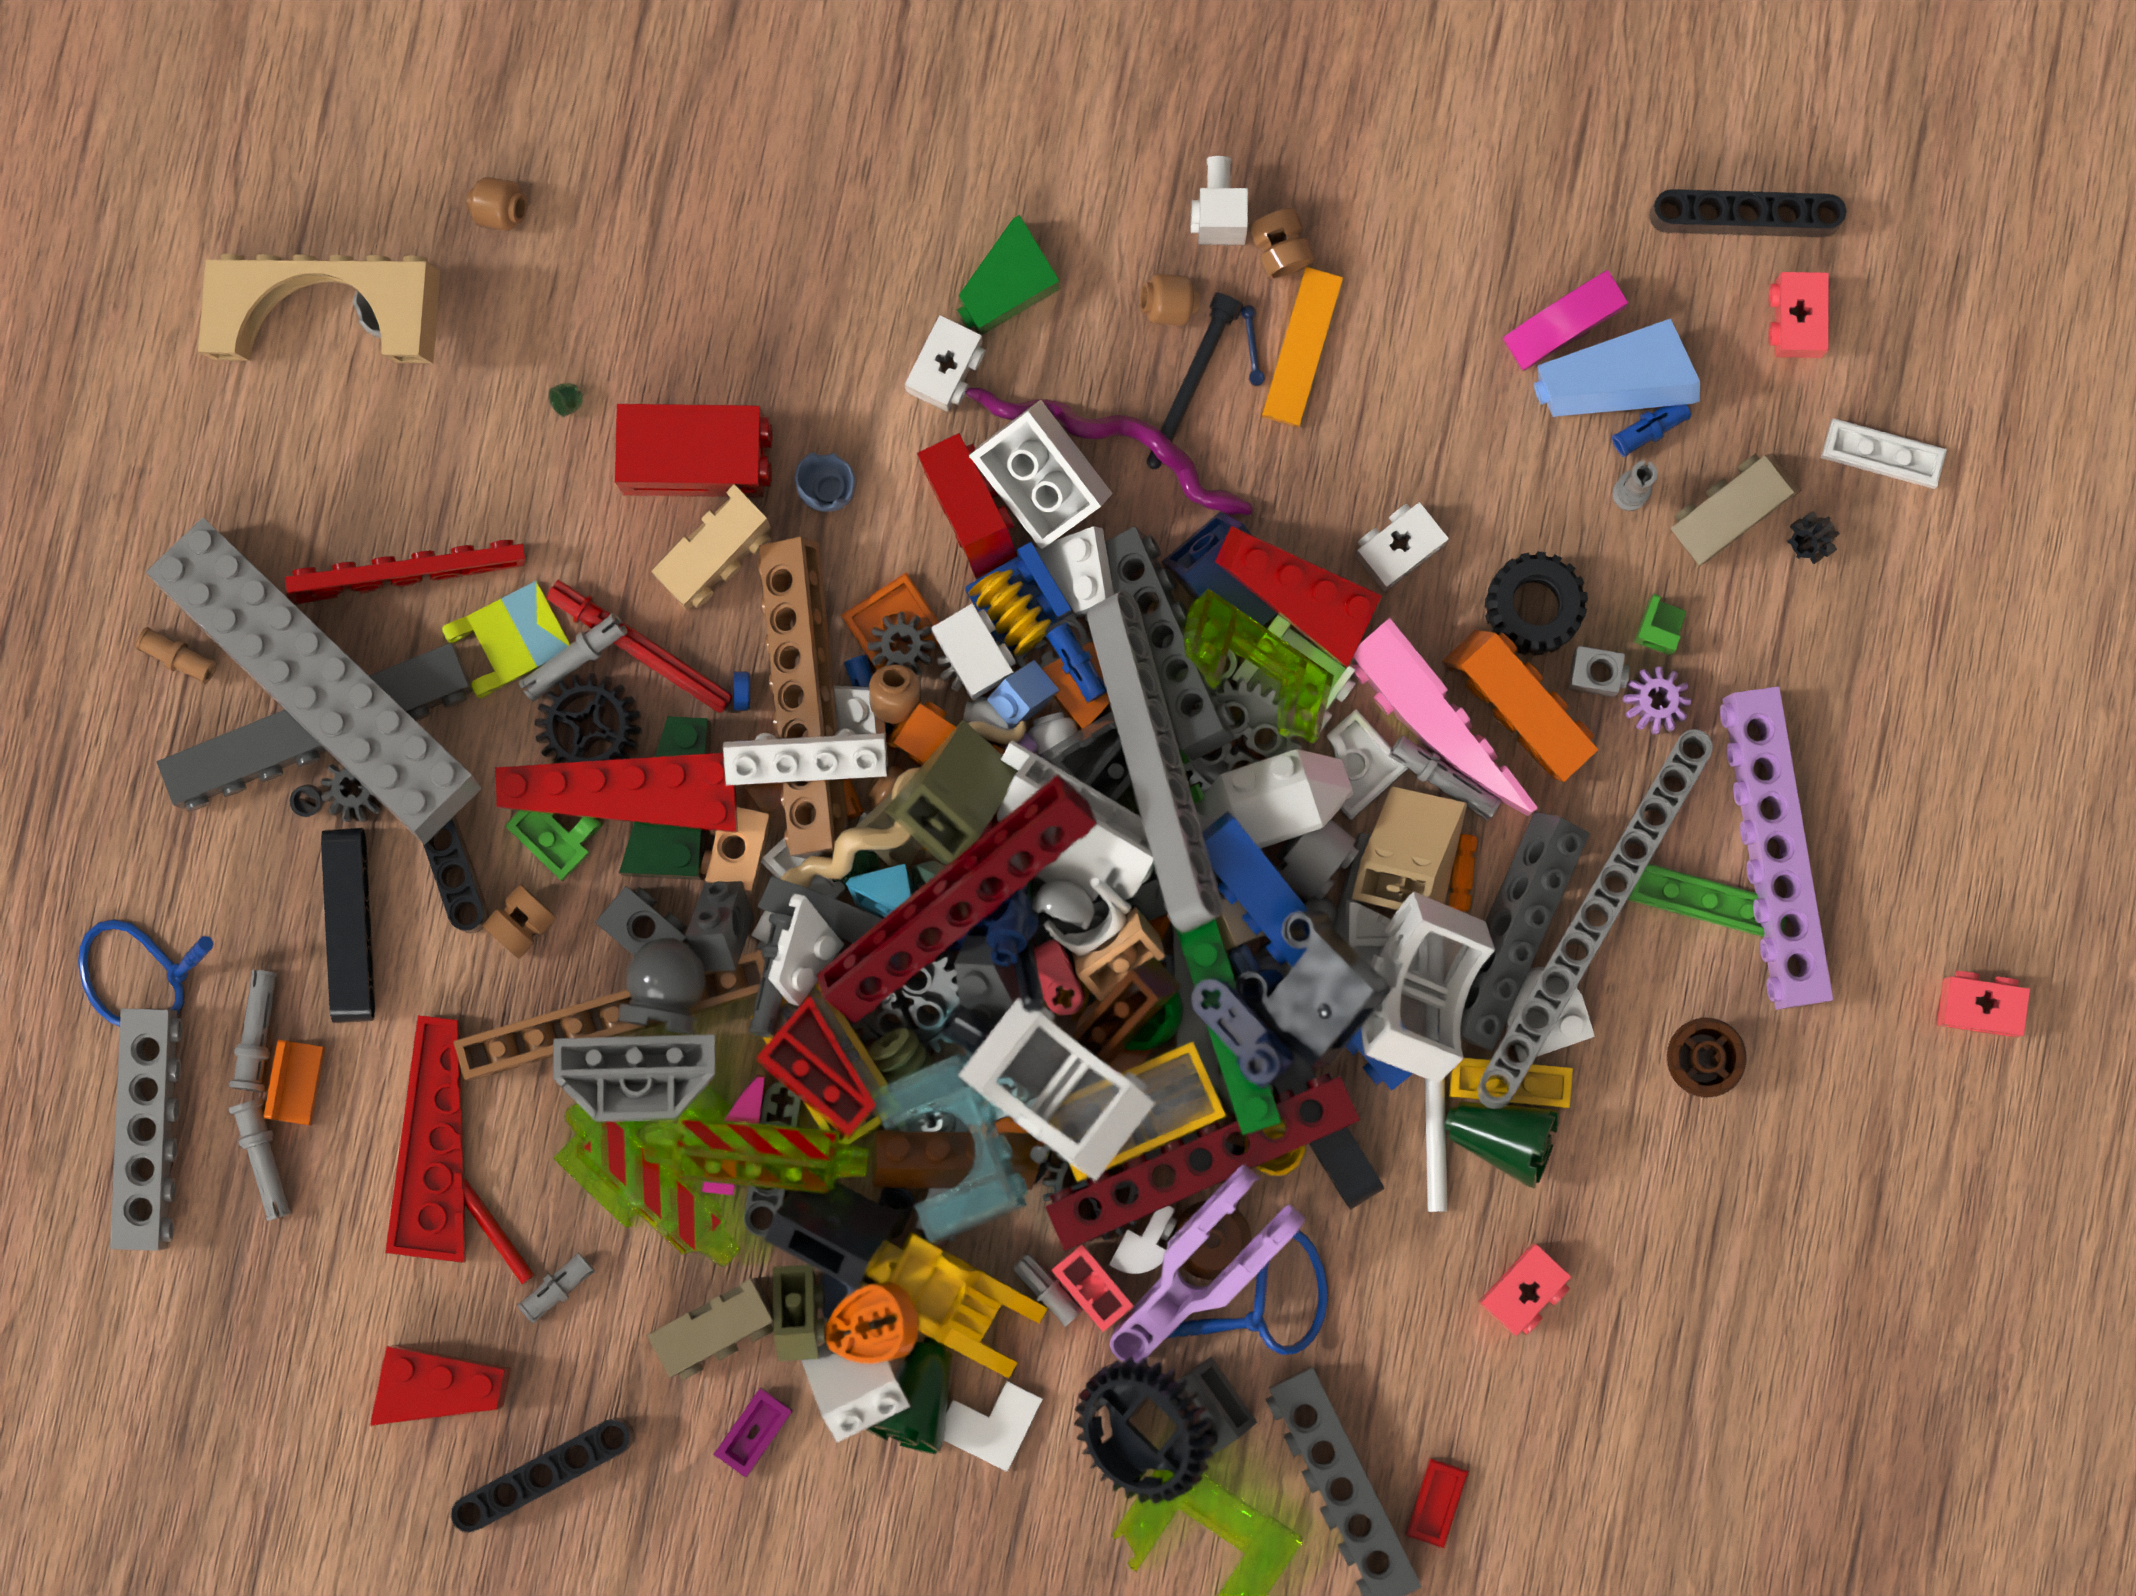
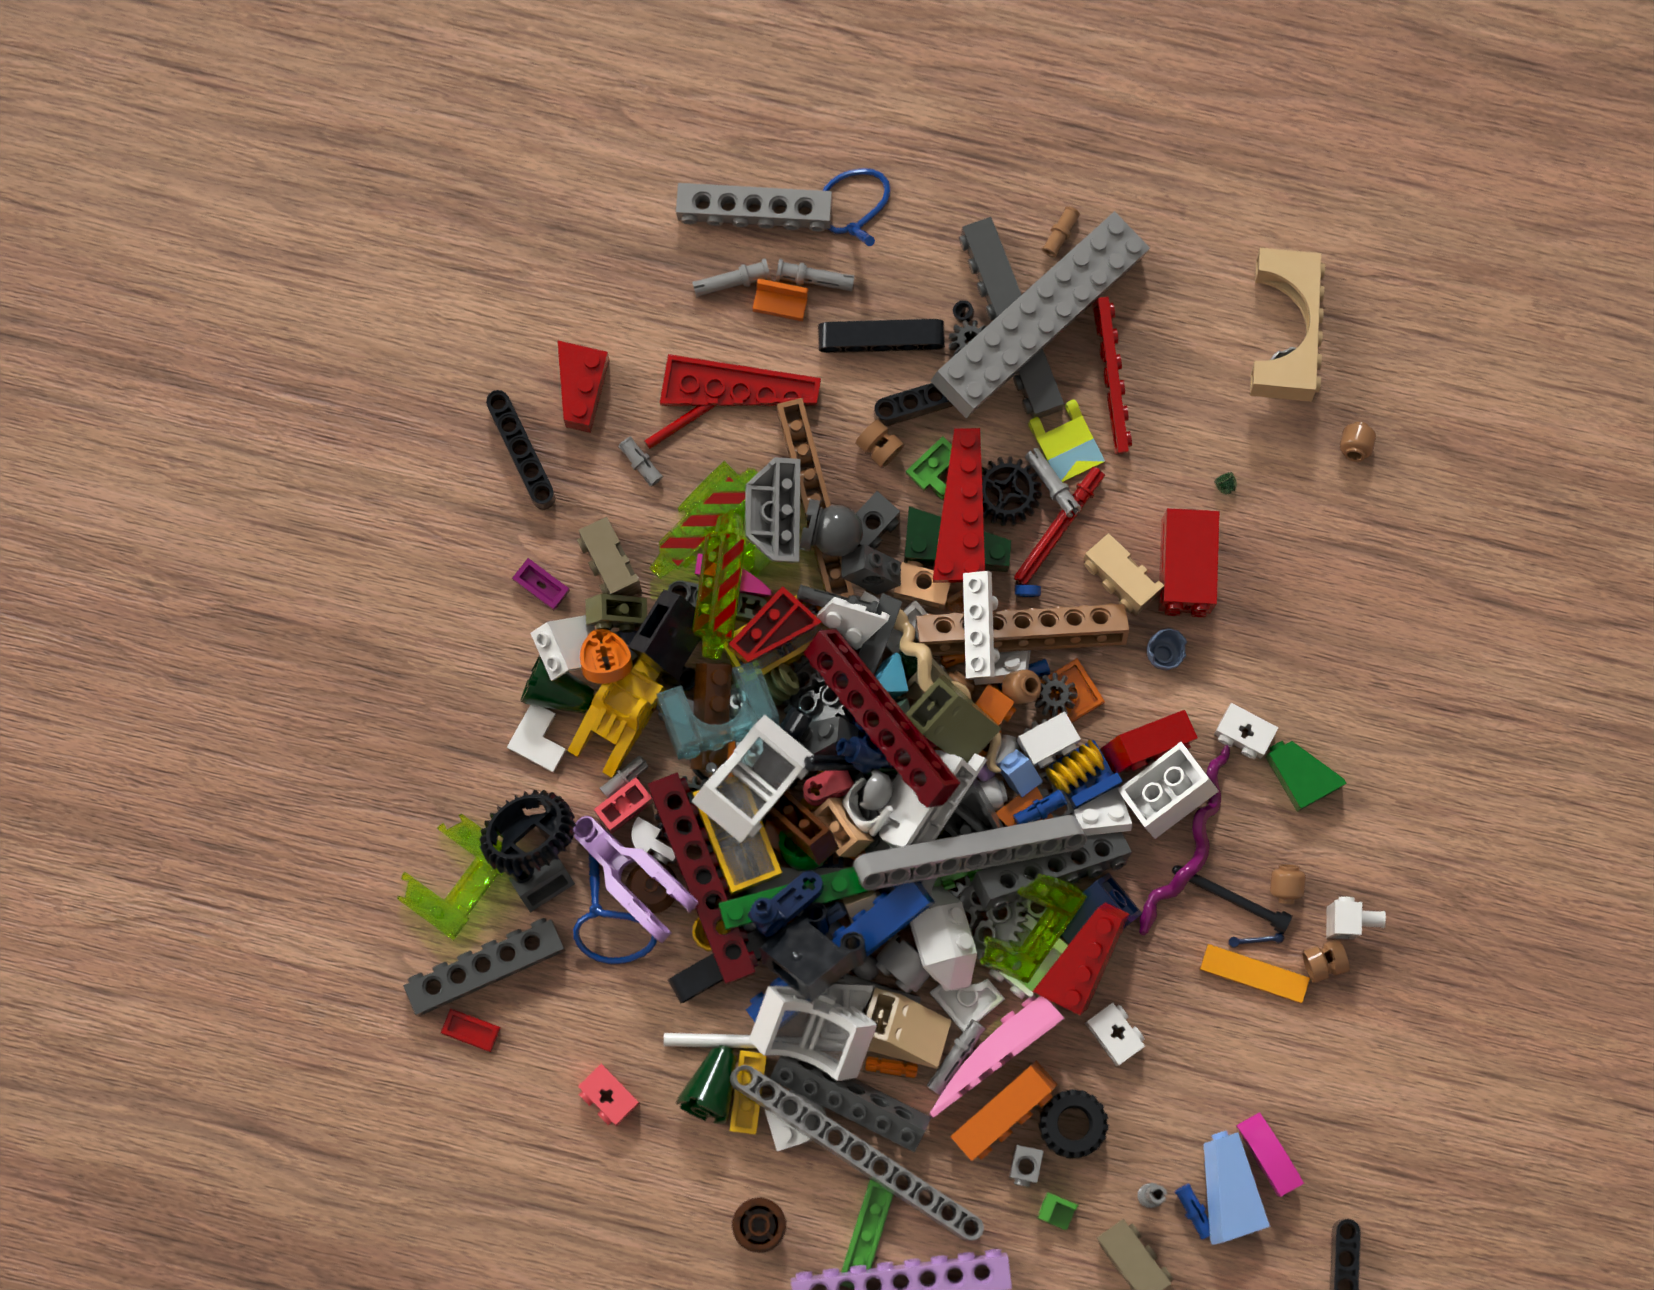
camera: 85 degrees right, 5 degrees down
lavender gear [1623,667,1691,735] -> none

